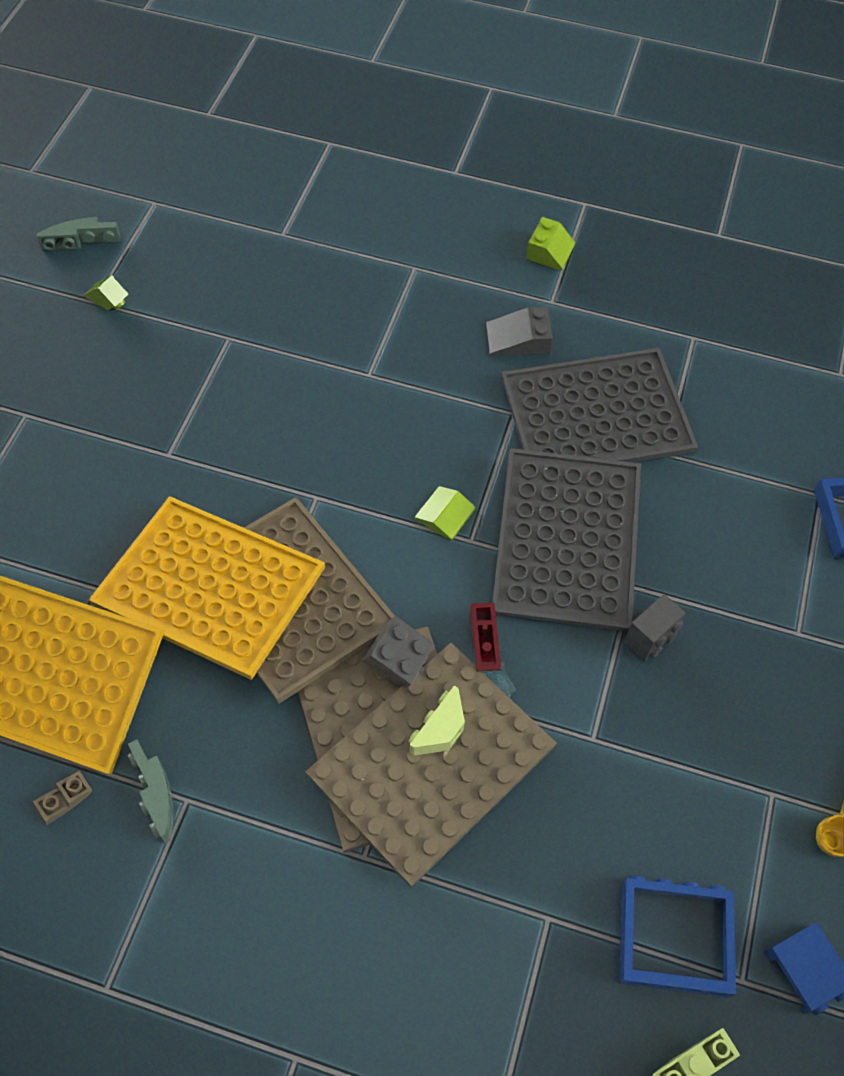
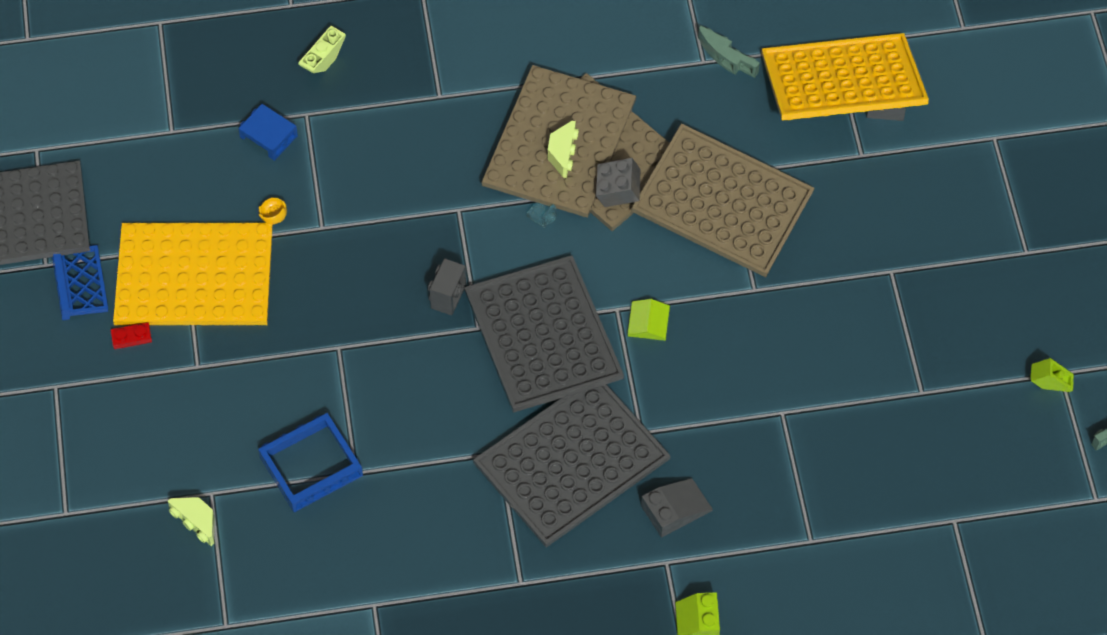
camera: 155 degrees right, 0 degrees up
dark tan slope [33,770,92,825] -> none
yellow plate [89,496,325,680] -> none
dark red slope [469,603,502,672] -> none
blue window [619,875,736,998] -> none

